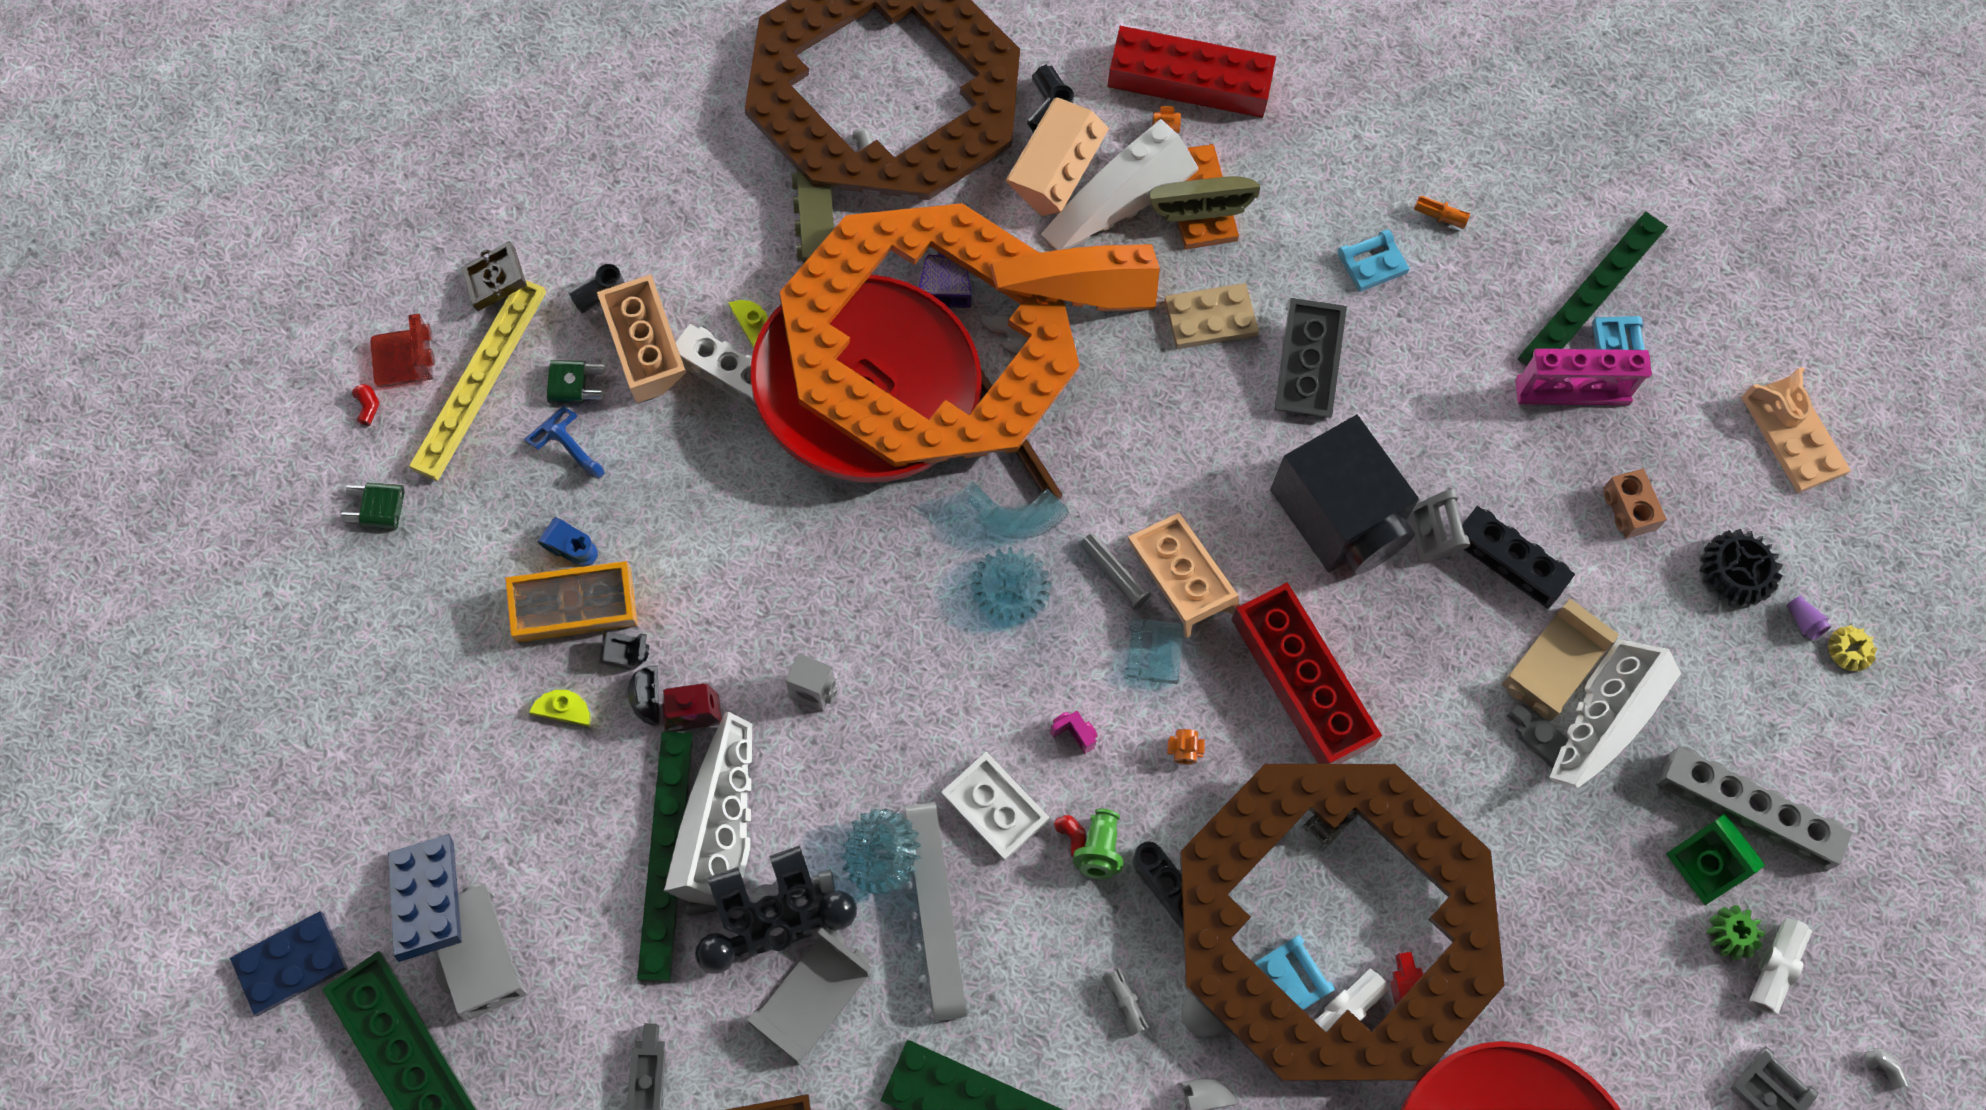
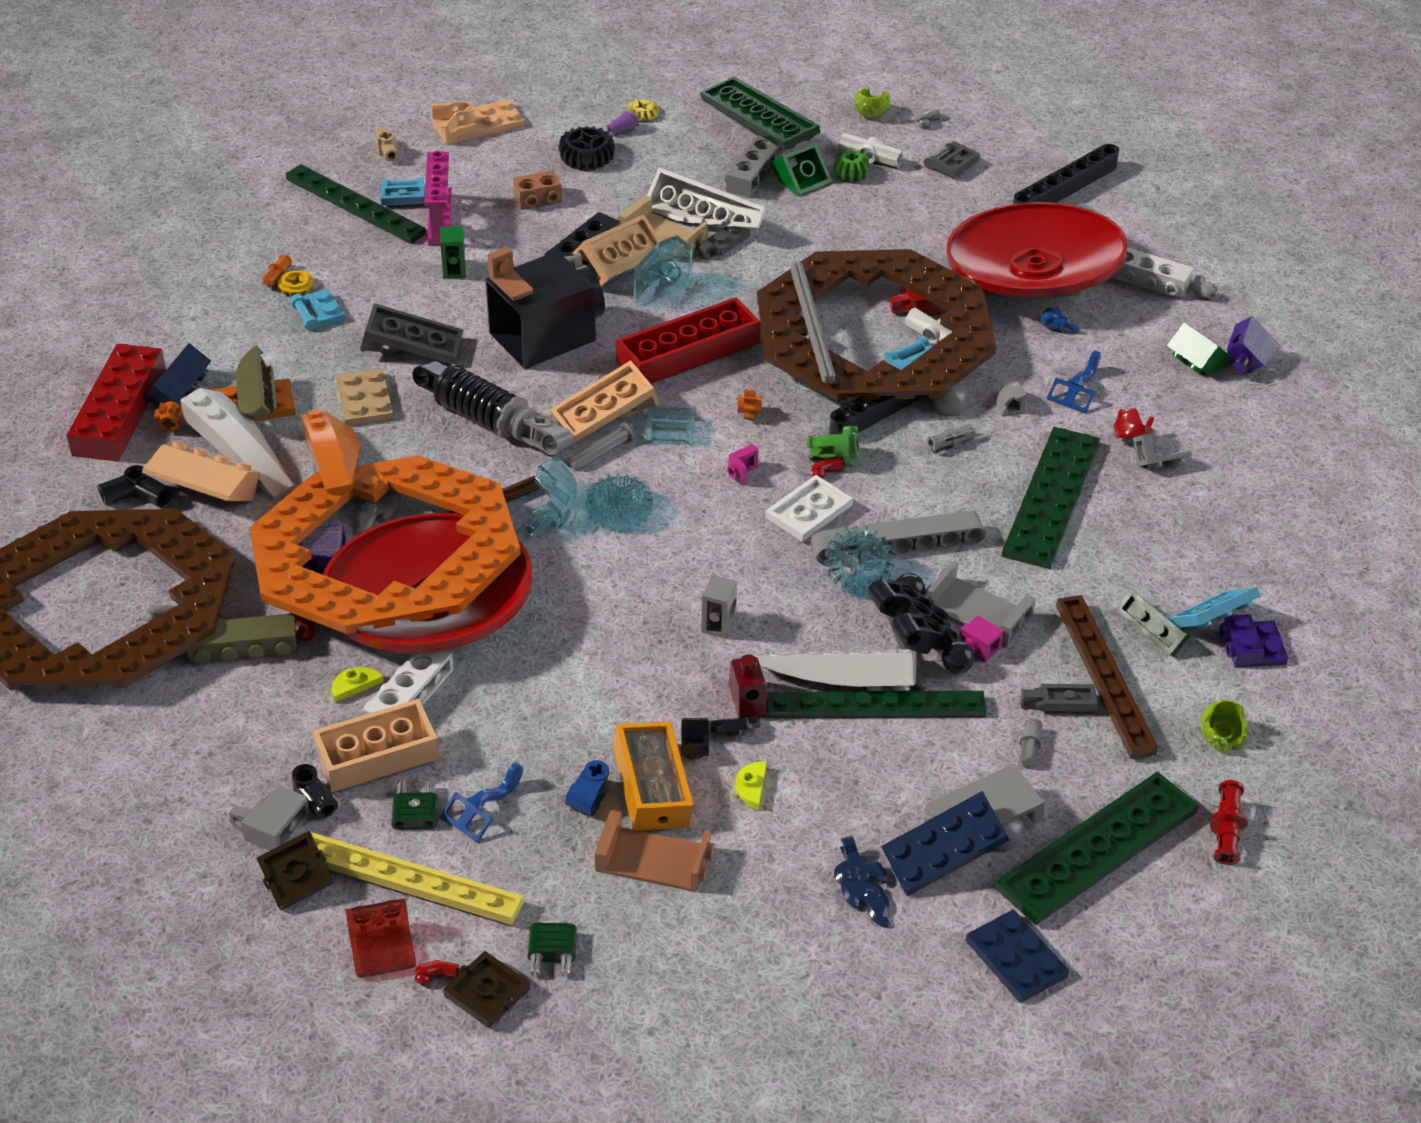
camera: 90 degrees left, 25 degrees down
none -> dark blue brick [144,343,211,409]
none -> light grey hinge [229,785,310,851]
none -> yellow gear [277,270,314,297]
none -> tan axle [375,127,398,162]
none -> piece [412,360,574,455]
none -> green brick [440,226,466,279]
none -> dark brown plate [443,951,530,1028]
none -> nougat bracket [487,247,533,301]
none -> light nougat plate [573,214,668,287]
none -> nougat panel [595,810,715,892]
none -> clear light blue slope [634,235,693,307]
none -> dark green plate [700,76,821,150]
none -> light grey axle [791,262,835,384]
none -> dark blue piece [834,835,890,928]
none -> lime hair [854,88,891,118]
none -> dark pink brick [960,615,1004,662]
none -> light grey axle [1019,718,1043,767]

